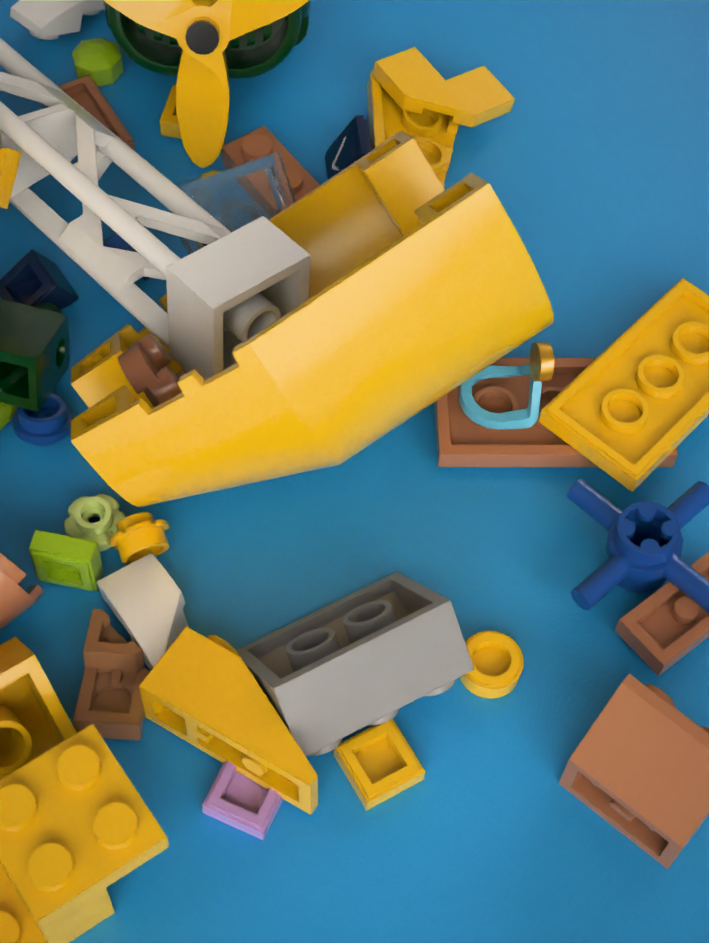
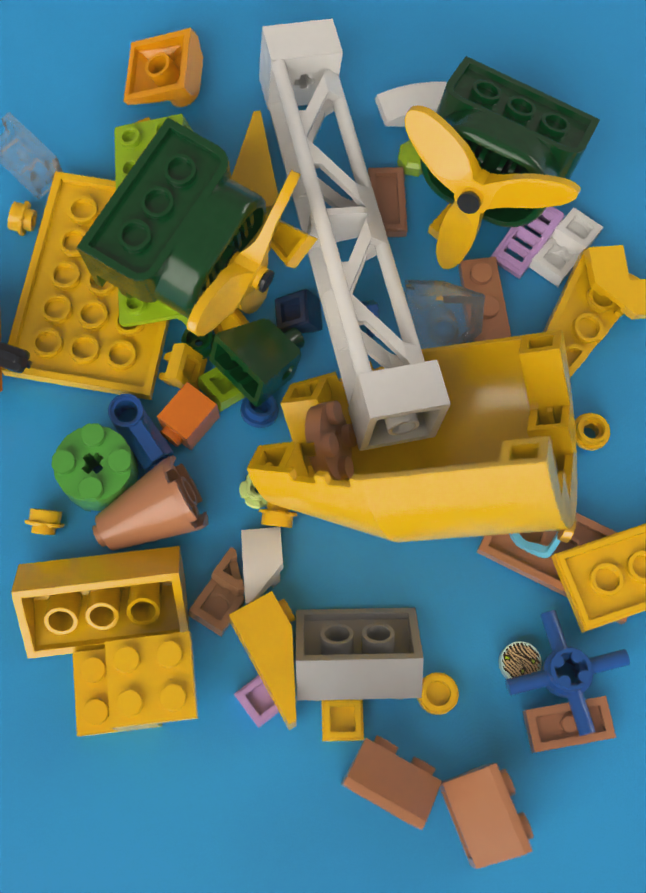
camera: 30 degrees right, 15 degrees up
lime tile [28,530,104,592] -> none
dark blue slope [325,115,372,180] -> none
none -> nougat slope [341,735,442,830]
none -> lavender slope [491,207,564,279]
none -> tile [499,641,542,679]
none -> white slope [529,207,603,287]

